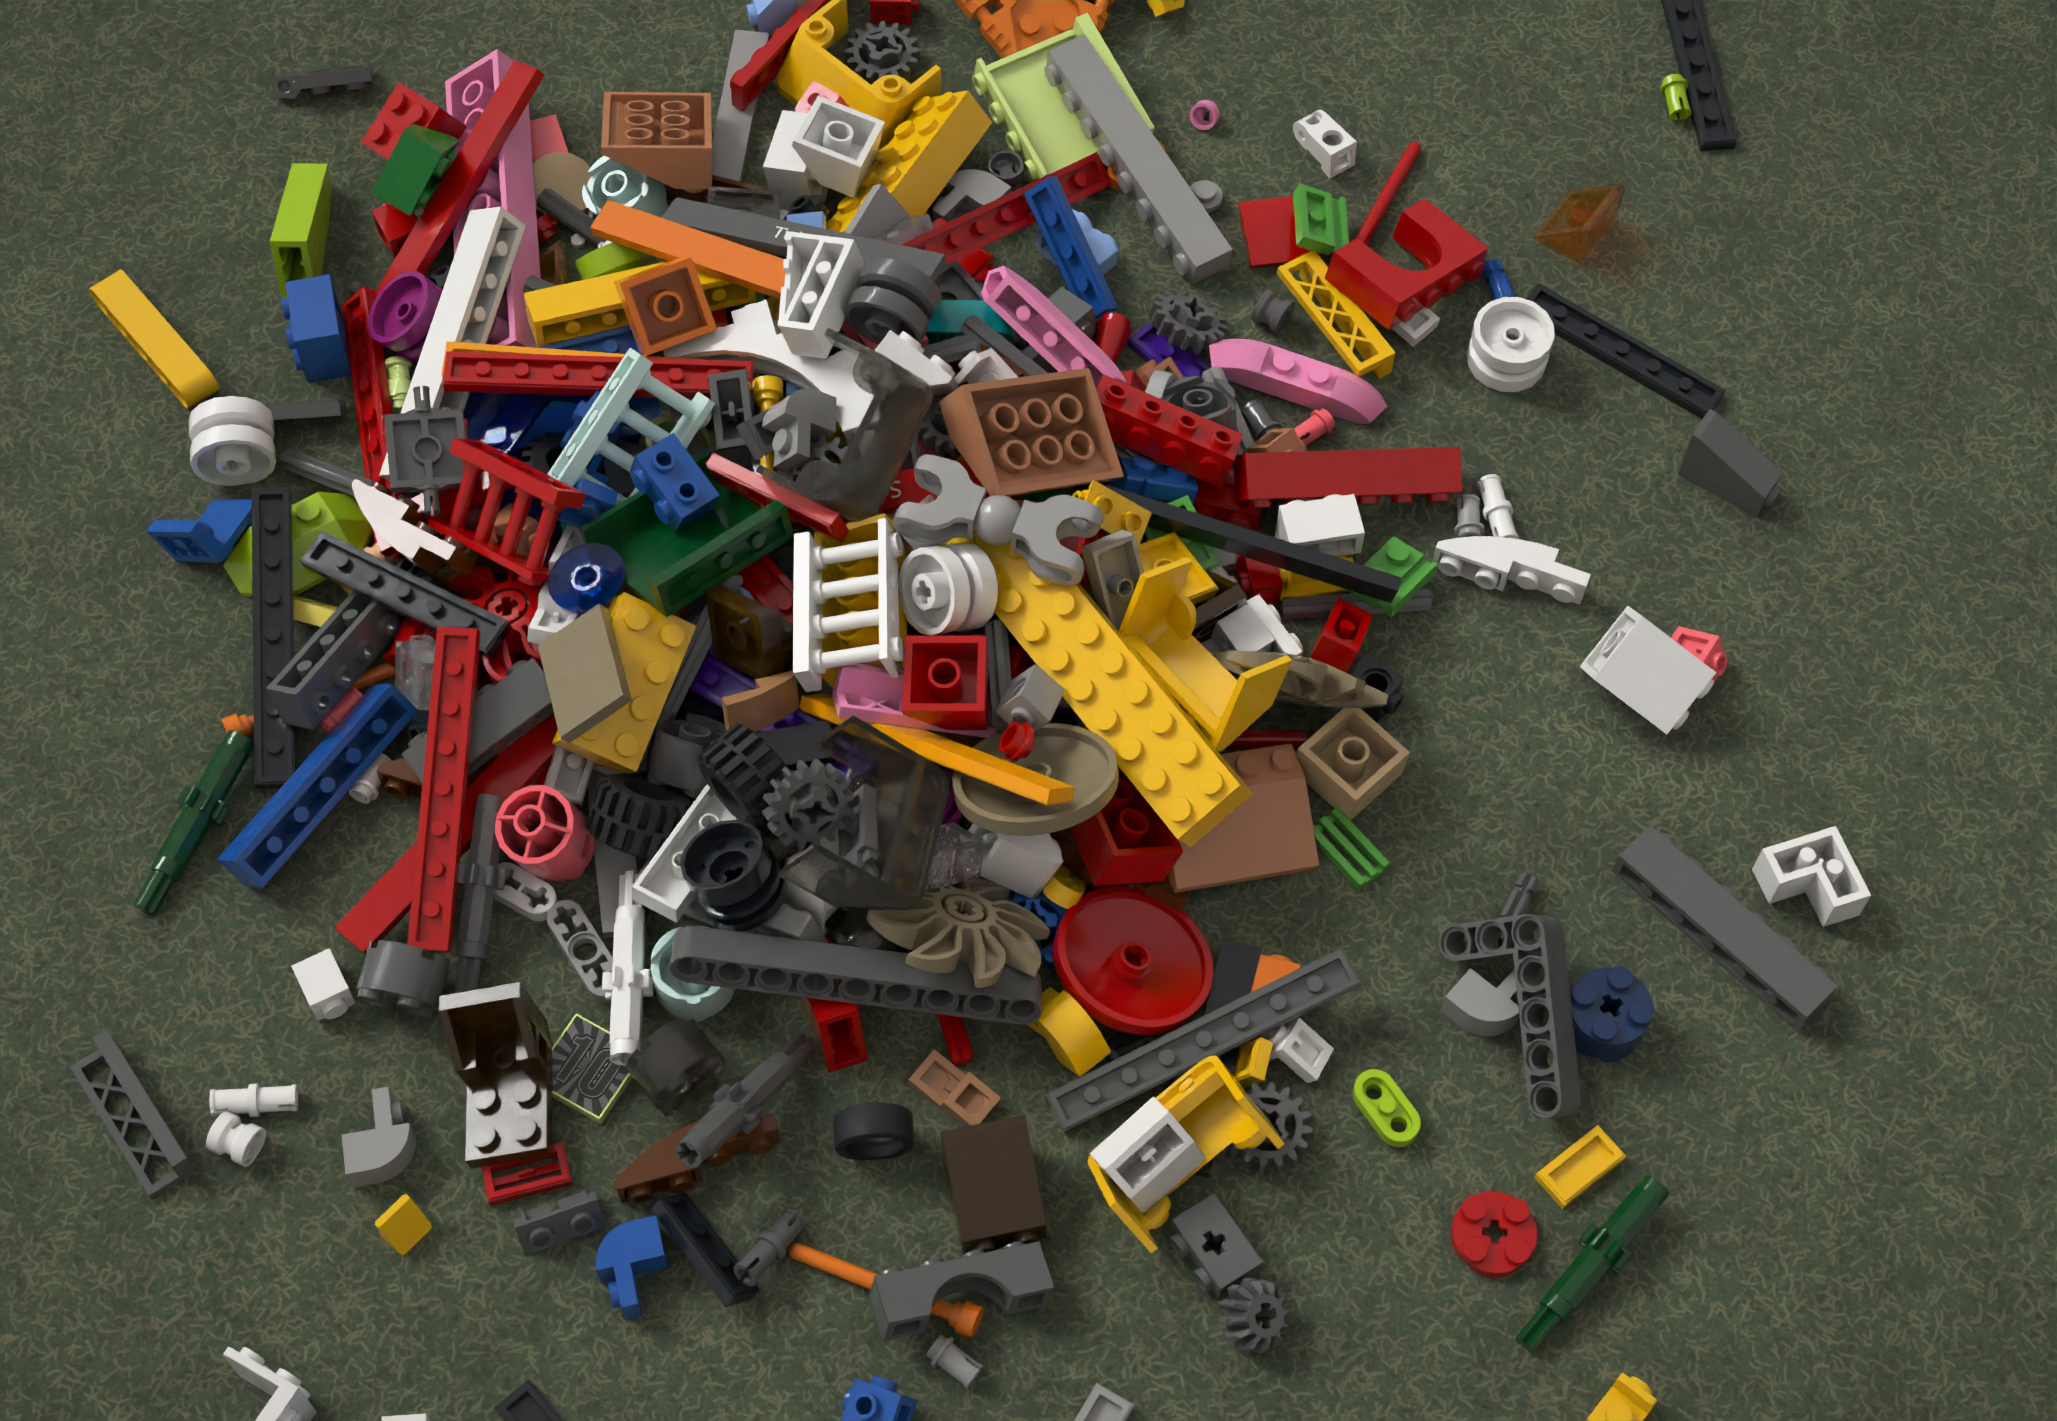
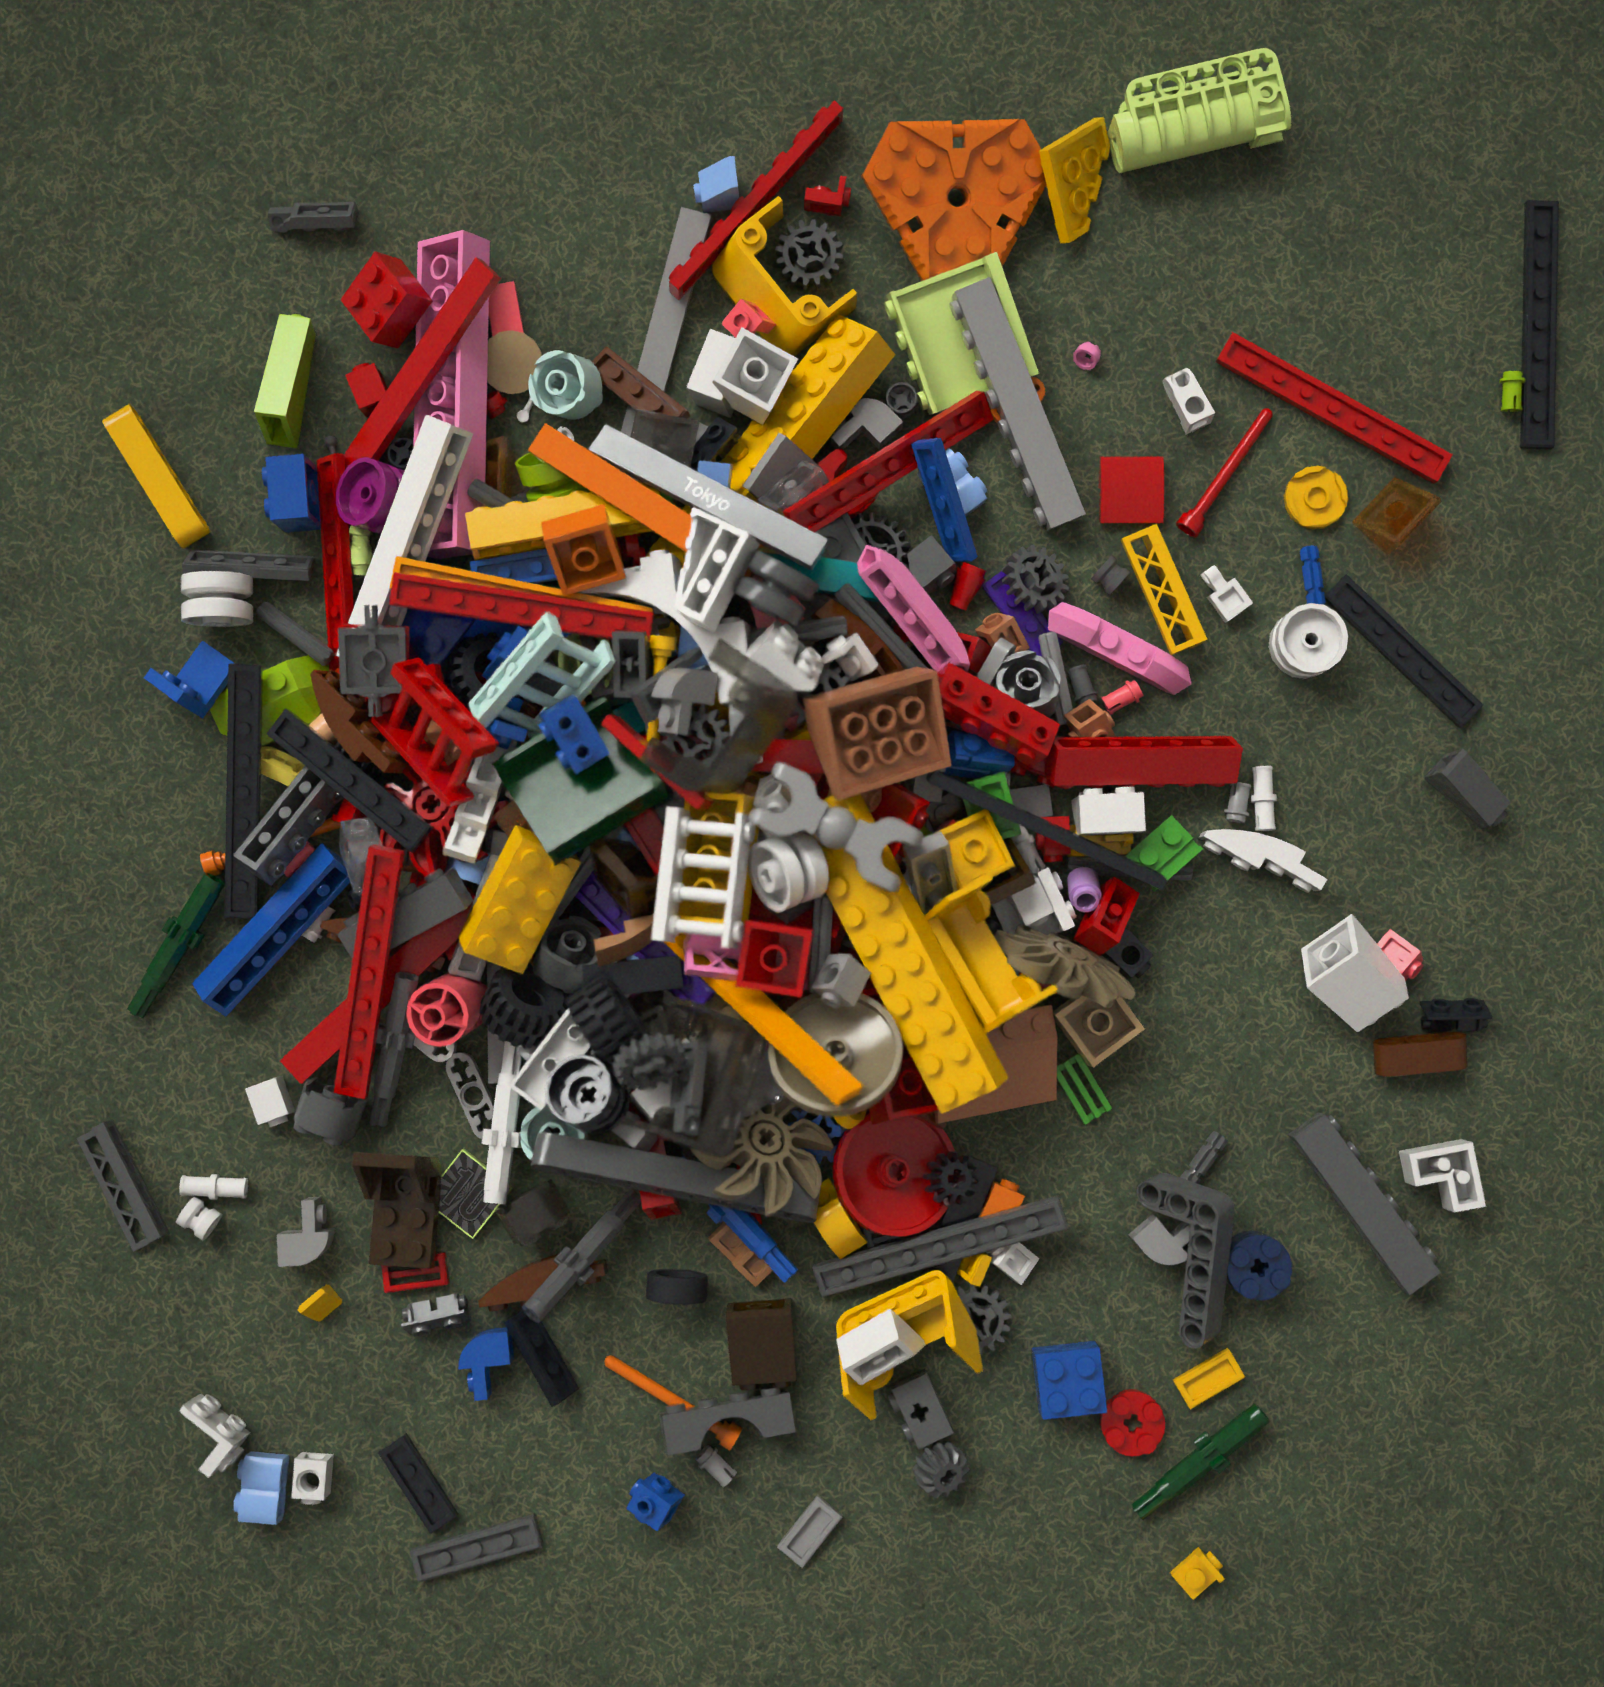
camera: 15 degrees right, 25 degrees up
green slope [371,124,460,216] -> none
dark grey axle [536,188,606,248] -> none
dark tan tile [538,604,632,743] -> none
clear blue dish [548,543,625,614] -> none
nougat slope [601,92,712,193] -> none
dark grey pin [733,1209,807,1286] -> none
red plate [999,722,1036,762] -> none
yellow hinge [1072,480,1152,547] -> none
light grey plate [1190,180,1223,213] -> none
bright green plate [1293,183,1349,256] -> none
red arch [1324,198,1489,330] -> none
lime plate [1353,1069,1421,1147] -> none
none -> blue piece [681,1150,798,1283]
none -> black gear [922,1151,979,1207]
none -> blue brick [1031,1341,1107,1420]
none -> lavender brick [1067,867,1102,912]
none -> red plate [1216,332,1453,484]
none -> yellow tile [1284,466,1348,529]
none -> reddish brown beam [1373,1032,1468,1077]
none -> black hinge [1420,998,1492,1032]

